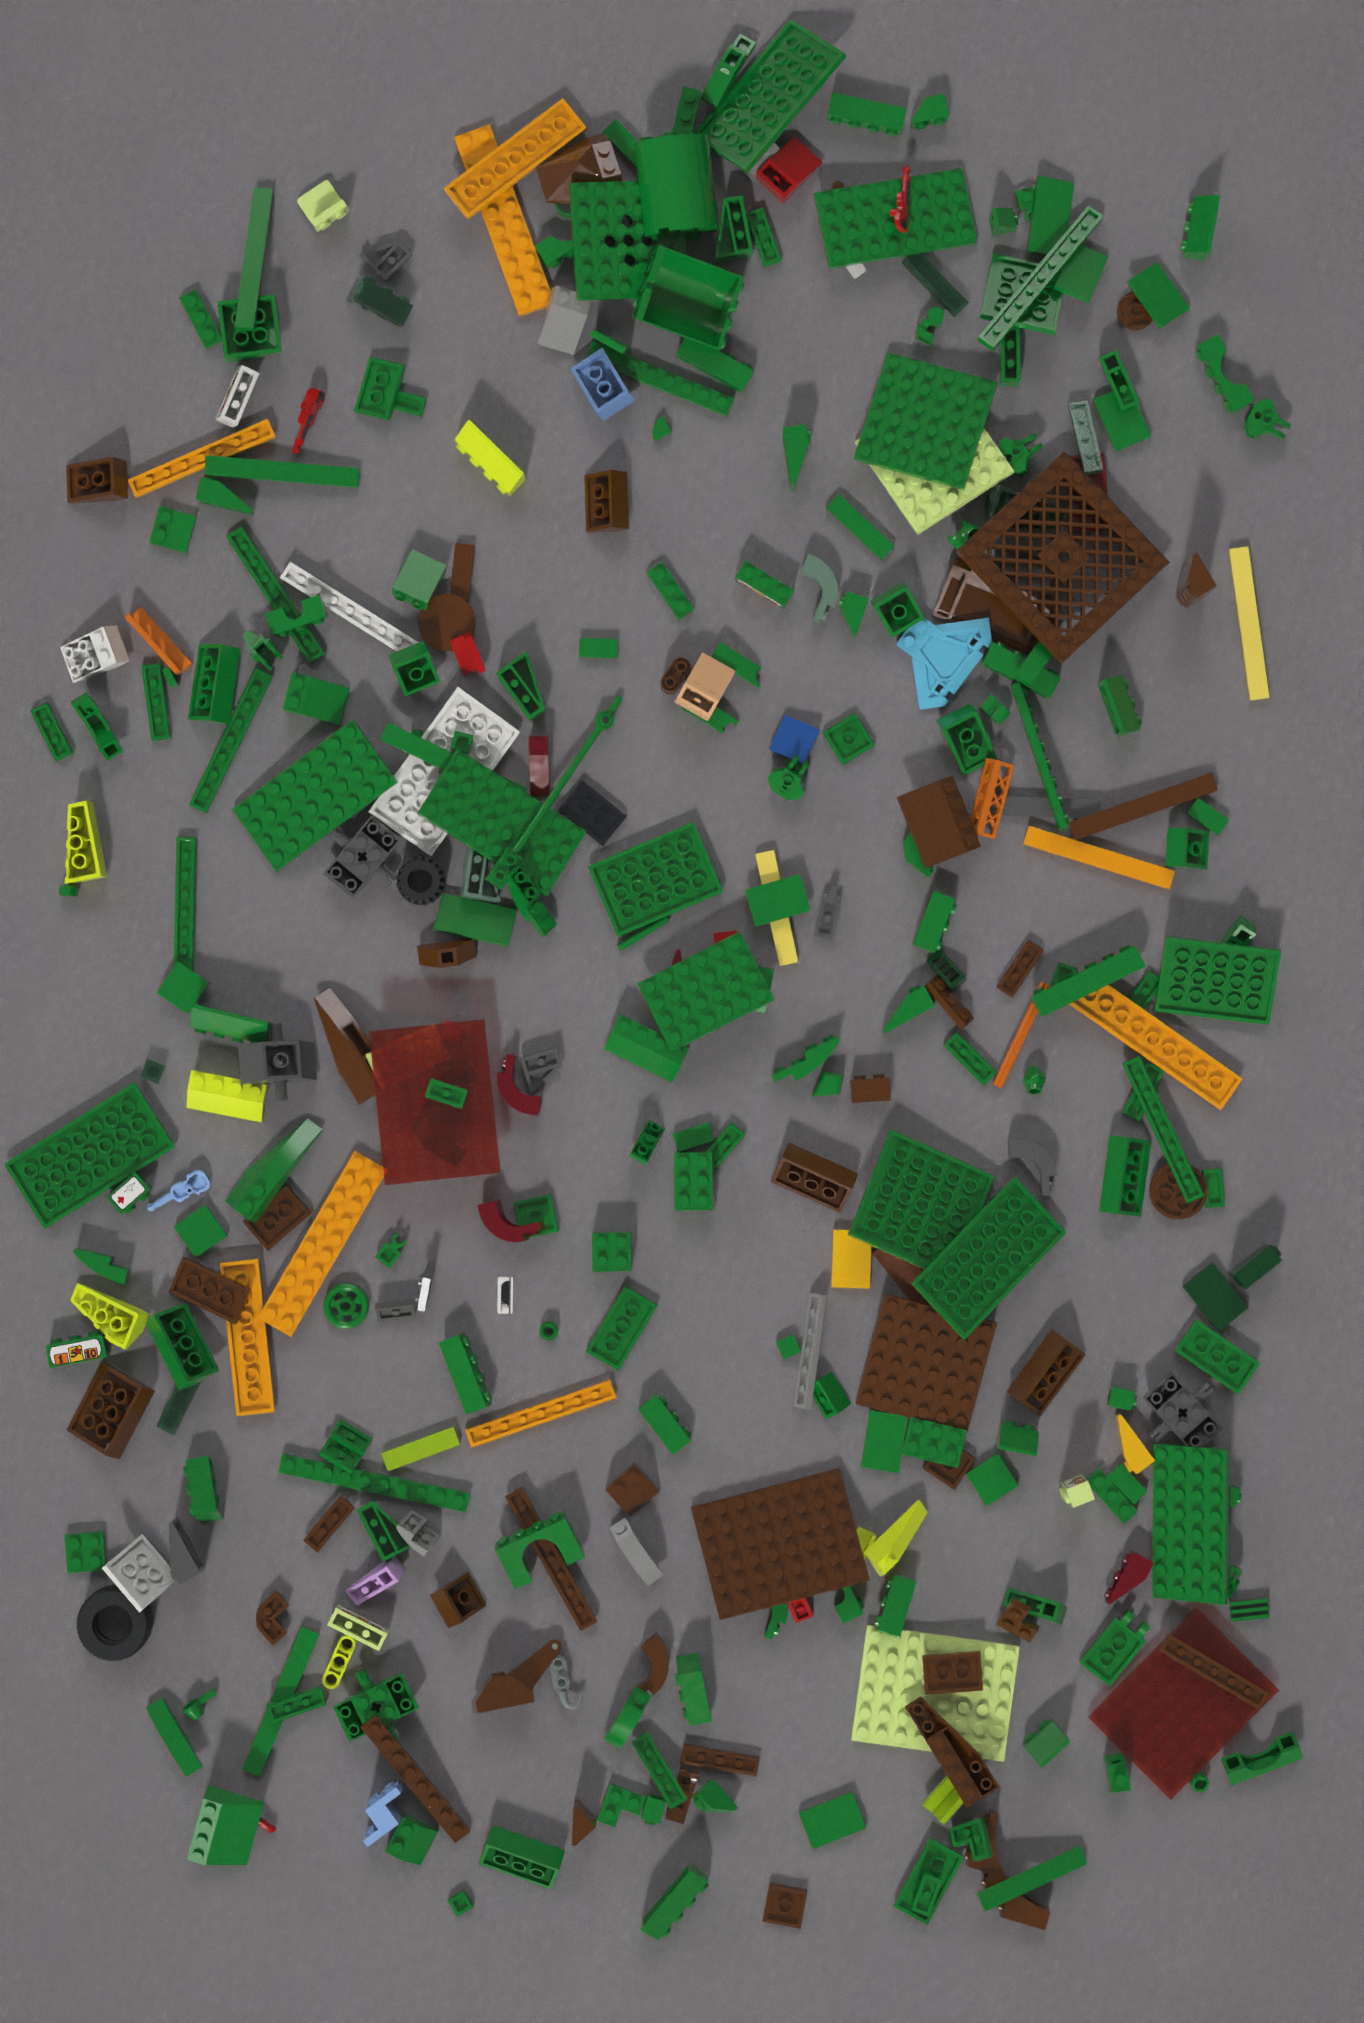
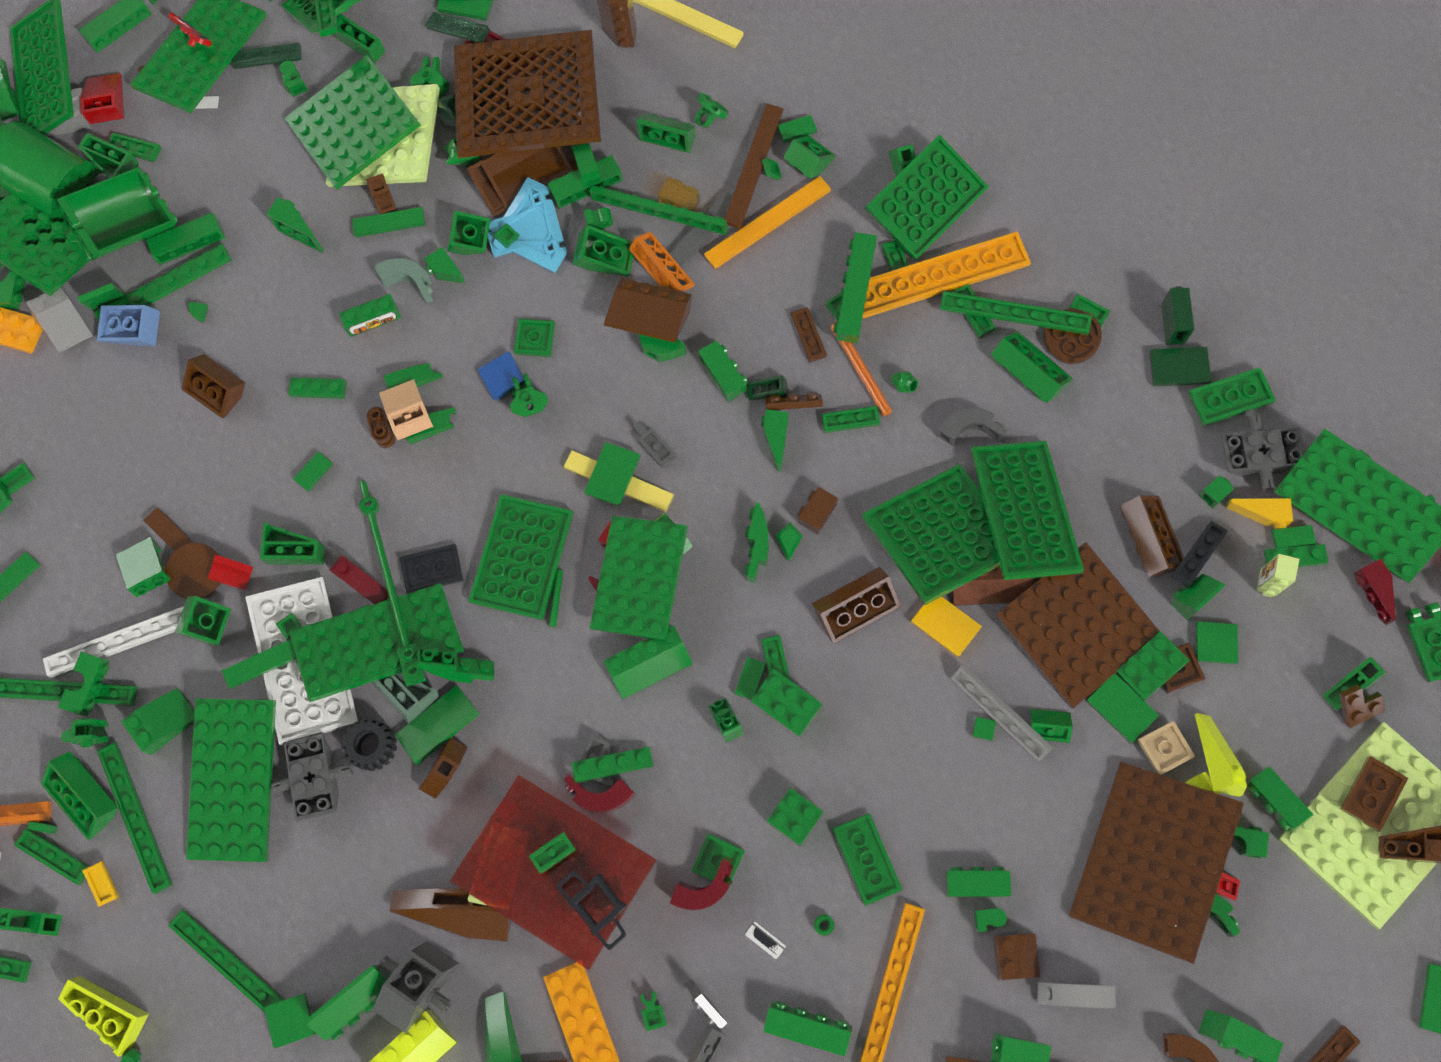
camera: 50 degrees left, 15 degrees down
neon yellow slope [454,420,526,496] -> none
none -> yellow tile [82,860,120,907]
none -> reddish brown slope [366,174,397,214]
none -> green tile [494,223,520,248]
none -> black bar [556,871,628,951]
none -> green plate [571,747,654,783]
none -> clear yellow brick [657,177,700,212]
none -> green tile [695,92,729,128]
none -> green tile [762,158,782,180]
none -> green leg [973,908,1007,932]
none -> tan plate [1137,721,1195,775]
none -> black plate [1171,521,1228,588]

